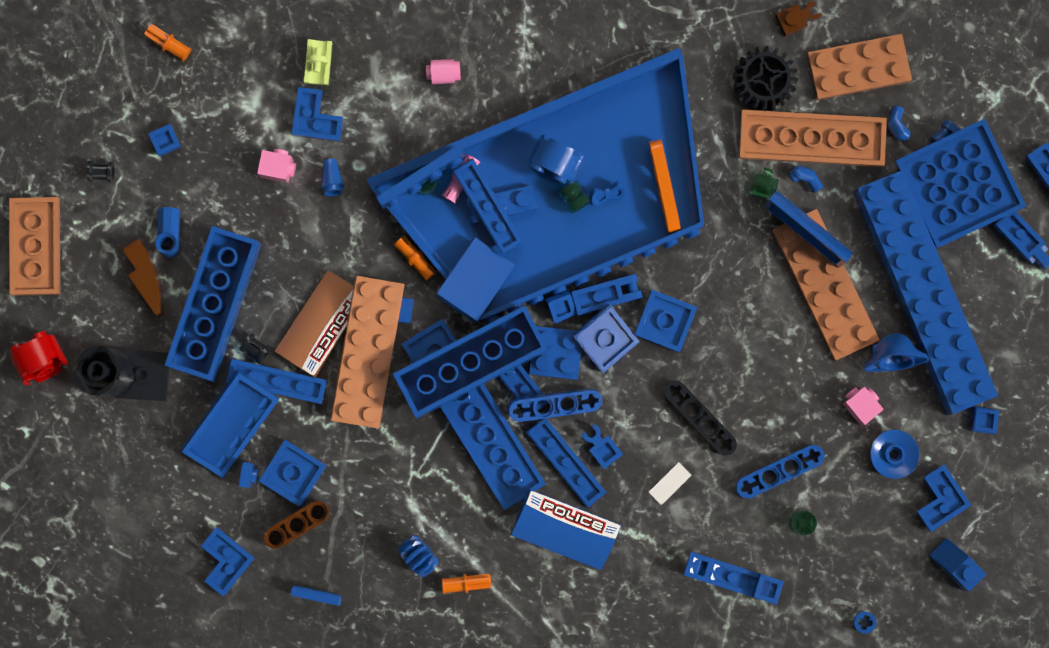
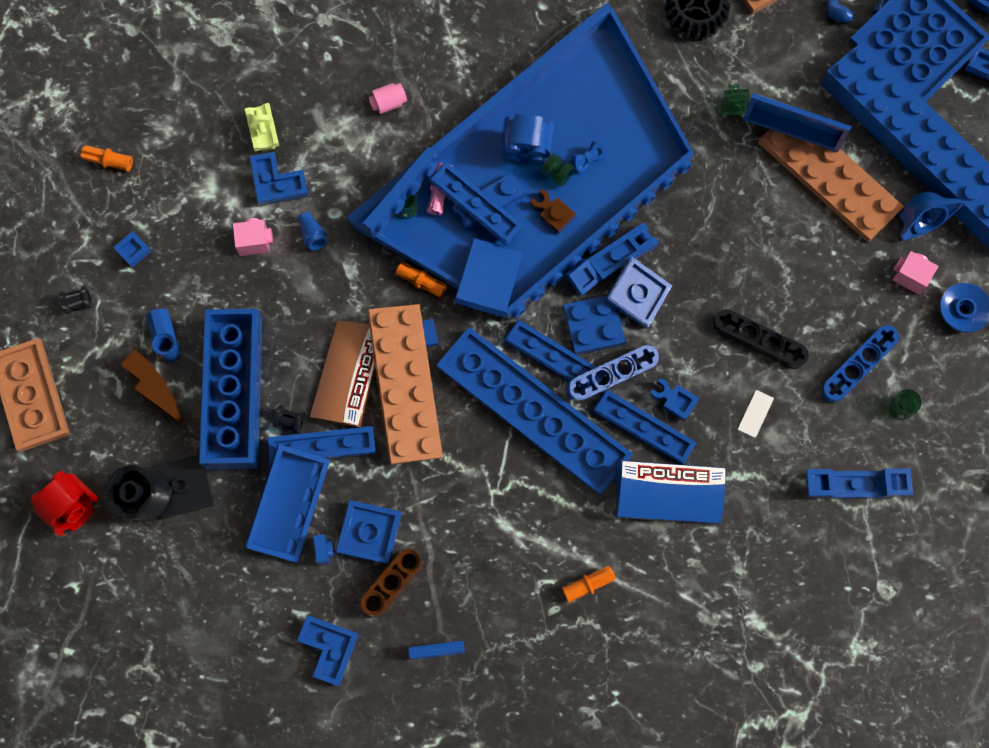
camera: 15 degrees left, 10 degrees down
blue brick [393,306,548,419] -> none
blue gear [398,535,439,577] -> none
blue plate [634,290,698,353] -> none
orange beam [648,139,681,233] -> none
nougat plate [739,110,887,167] -> none
blue arm [789,166,824,193] -> none
none -> reddish brown plate [530,189,576,234]

